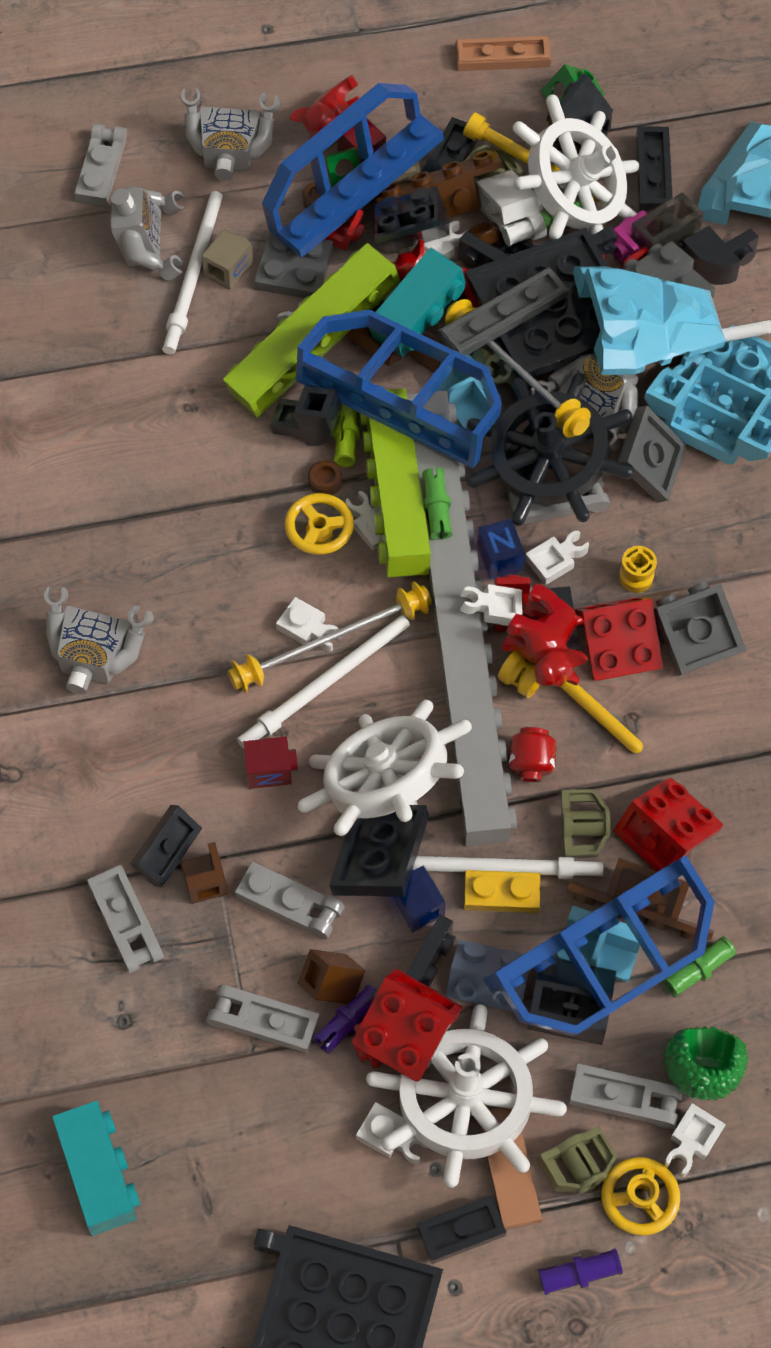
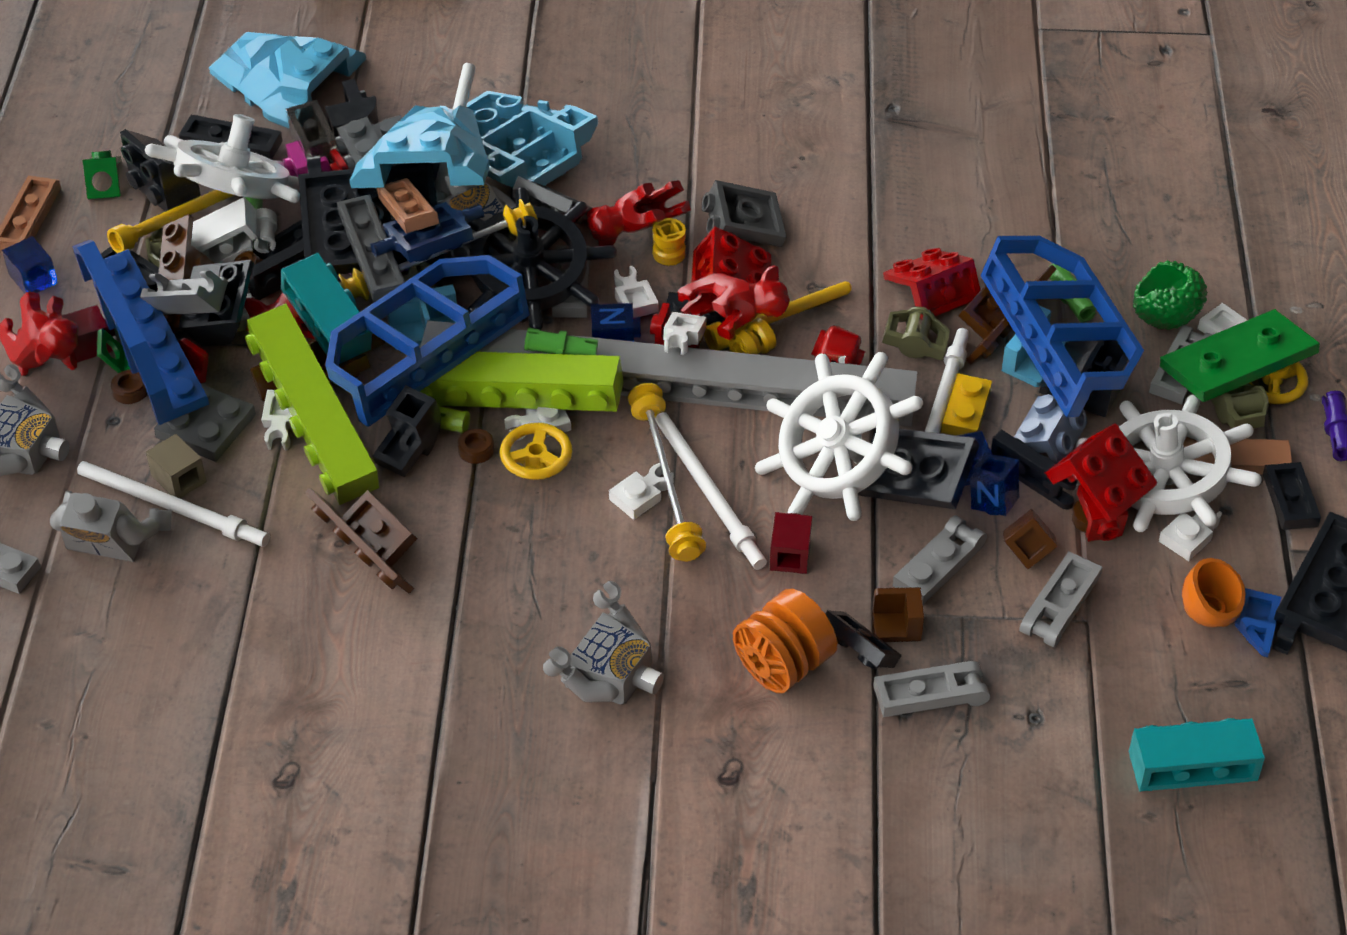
camera: 75 degrees left, 15 degrees down
dark purple pin [313,985,377,1054] -> none
none -> clear blue brick [2,236,58,294]
none -> light grey hinge [140,271,228,315]
none -> reddish brown bracket [305,488,418,594]
none -> dark blue plate [370,202,485,263]
none -> nougat tile [377,178,439,233]
none -> red animal [587,180,691,246]
none -> orange wheel [733,589,837,693]
none -> clear blue brick [970,453,1020,516]
none -> green plate [1160,309,1320,402]
none -> orange hat [1182,558,1245,627]
none -> blue slope [1234,588,1281,658]

